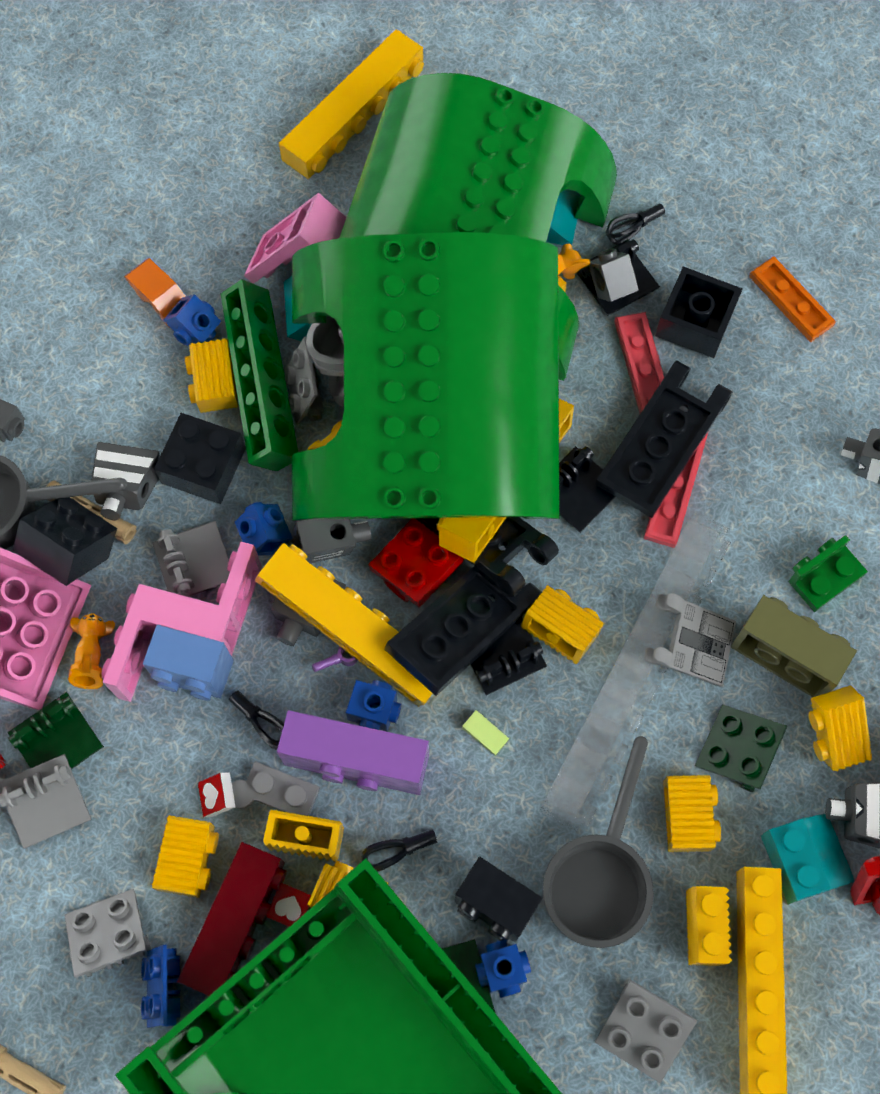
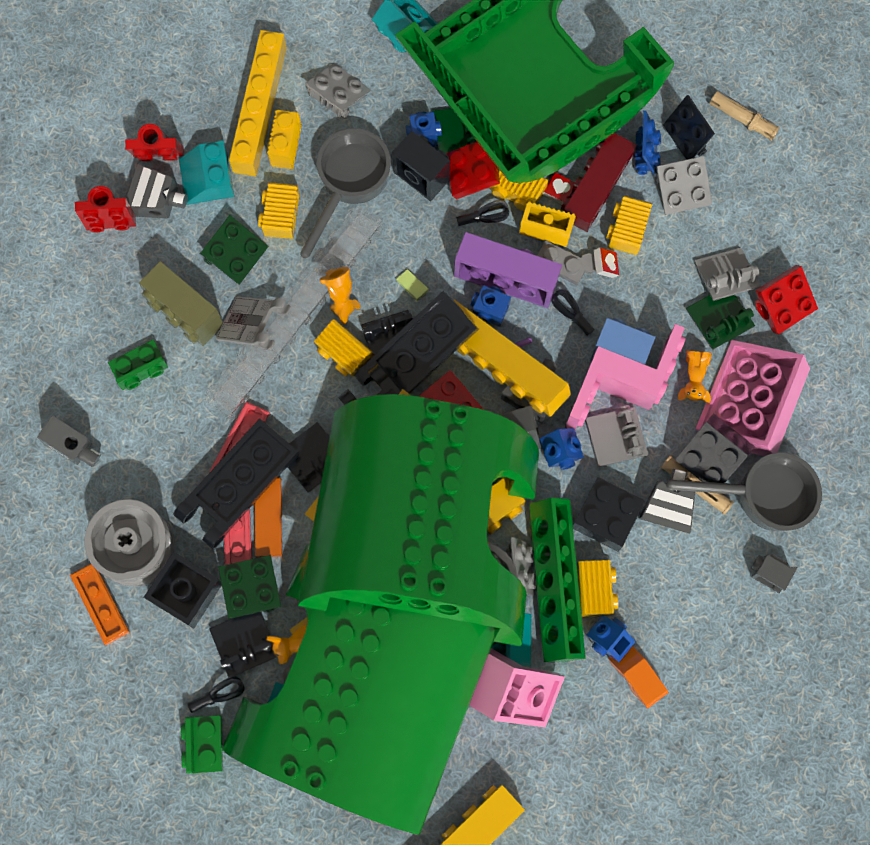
camera: 175 degrees left, 5 degrees up
brick [589,249,639,302] -> none
yellow brick [808,685,872,771] -> none
none -> light grey piece [84,499,175,587]
none -> green bracket [181,715,223,774]
none -> dark green hinge [218,555,281,619]
none -> orange tile [255,478,283,558]
none -> light orange animal [319,267,361,324]
none -> red plate [447,142,500,200]
none -> black hinge [663,95,715,160]

